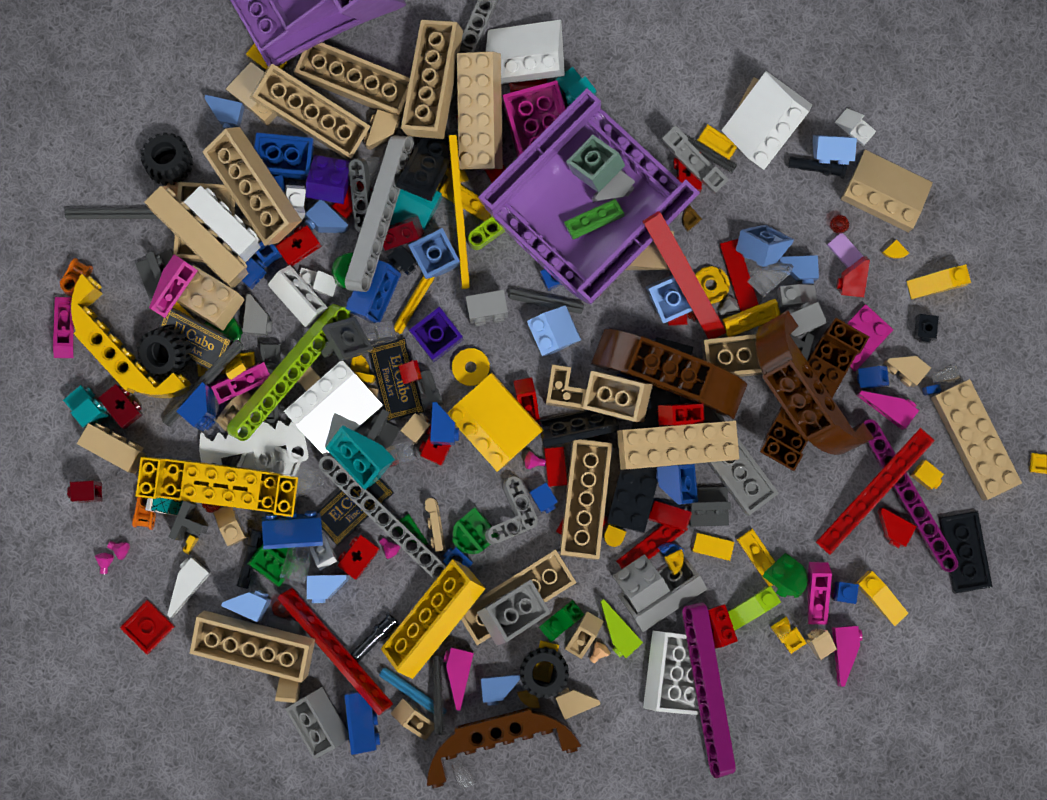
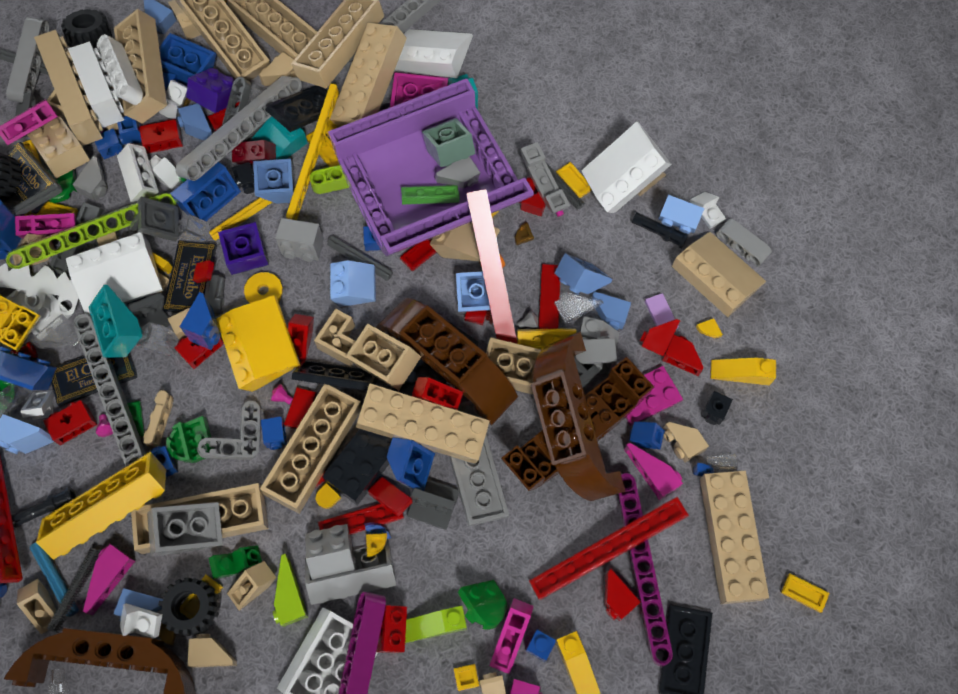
camera: 25 degrees right, 15 degrees down
yellow tile [225,358,246,380] -> none
yellow tile [351,355,370,374] -> none
light nougat rock [589,641,611,663] -> none
yellow tile [692,533,735,561] -> none
yellow tile [695,266,730,304] -> none
yellow tile [736,529,775,586] -> none
yellow tile [771,616,791,643] -> none
clear red plate [830,215,849,234] -> none
yellow brick [910,460,944,490] -> none
none -> light grey beam [6,17,50,103]
none -> white beam [97,34,143,105]
none -> white slope [120,603,163,638]
none -> red slope [662,335,704,377]
none -> light grey beam [716,219,772,267]

